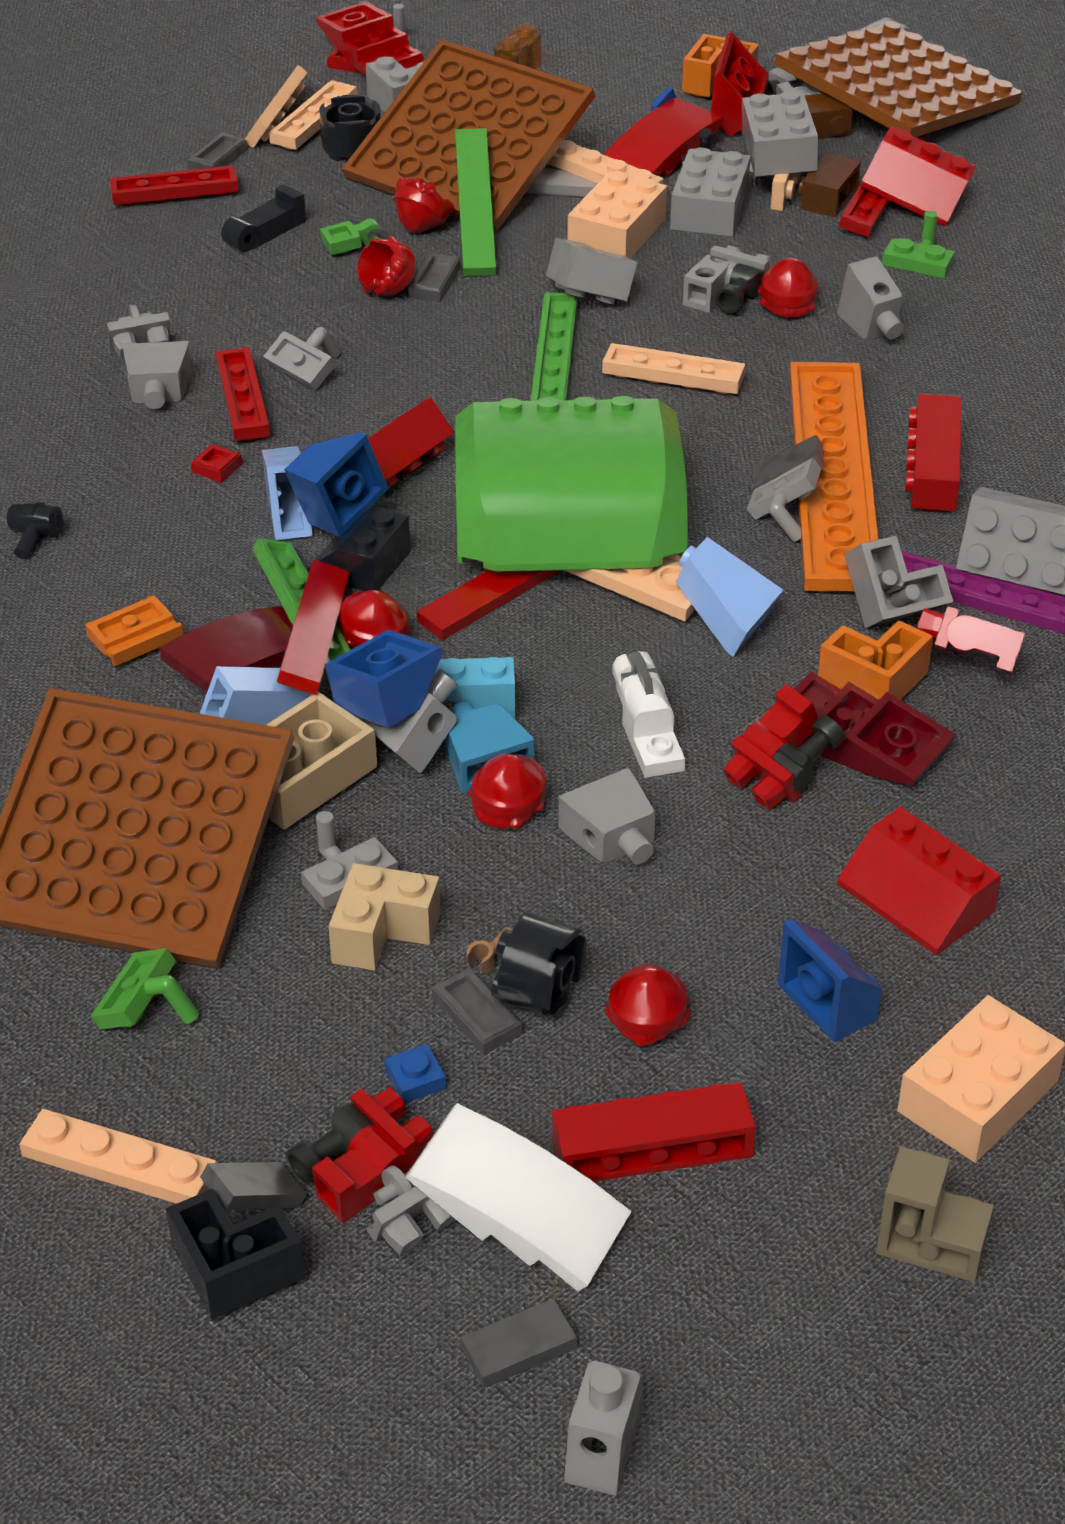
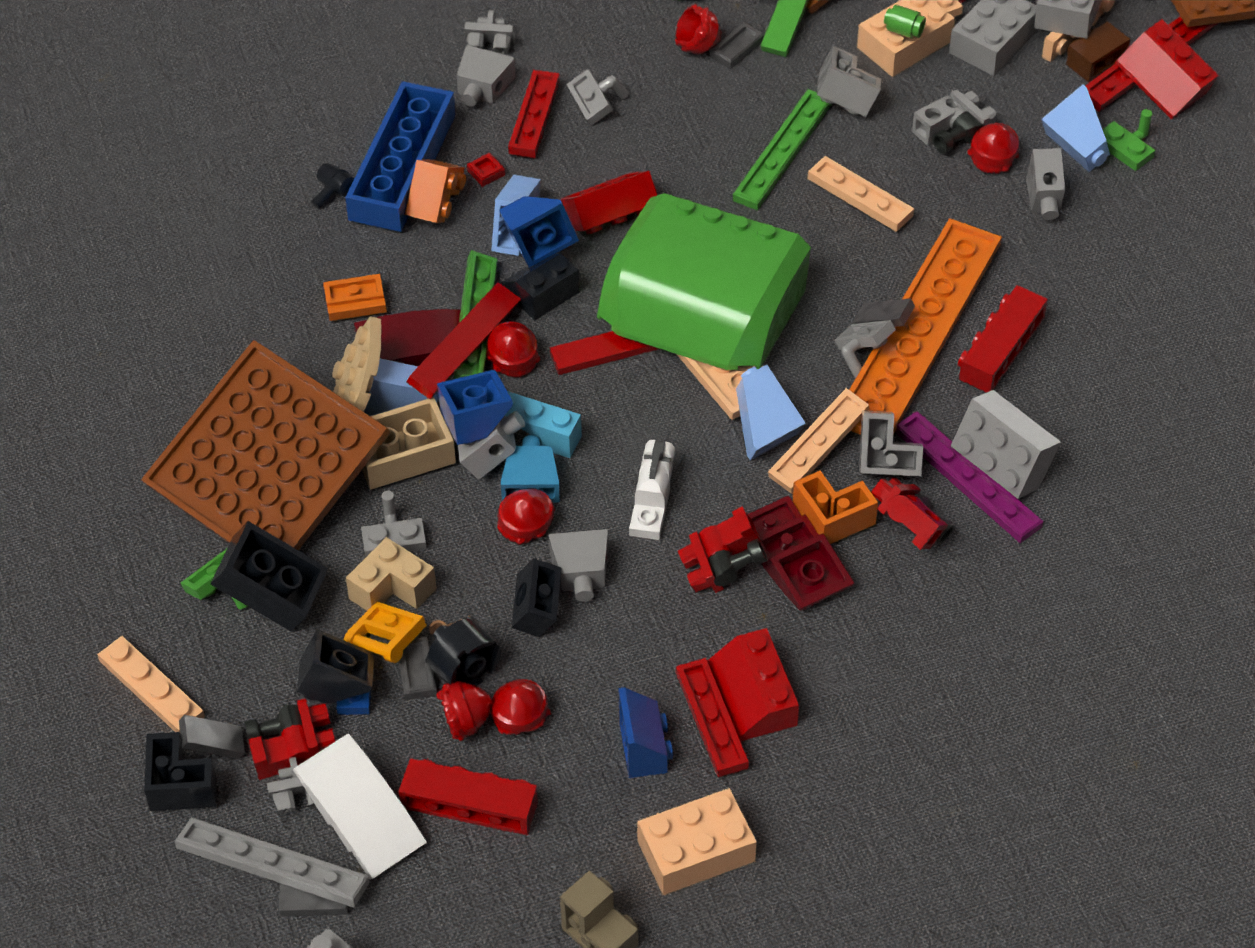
camera: 25 degrees right, 10 degrees up
none -> light grey tile [175,817,369,908]
none -> black brick [210,521,328,631]
none -> black slope [297,629,375,704]
none -> tan plate [332,316,381,412]
none -> light orange plate [344,601,427,663]
none -> blue brick [345,81,456,232]
none -> orange brick [405,160,466,223]
none -> red hair [436,681,492,742]
none -> black brick [511,558,562,637]
none -> red plate [676,658,749,777]
none -> light nougat plate [768,388,869,494]
none -> bright green brick [884,5,926,38]
none -> light blue slope [1042,85,1110,172]

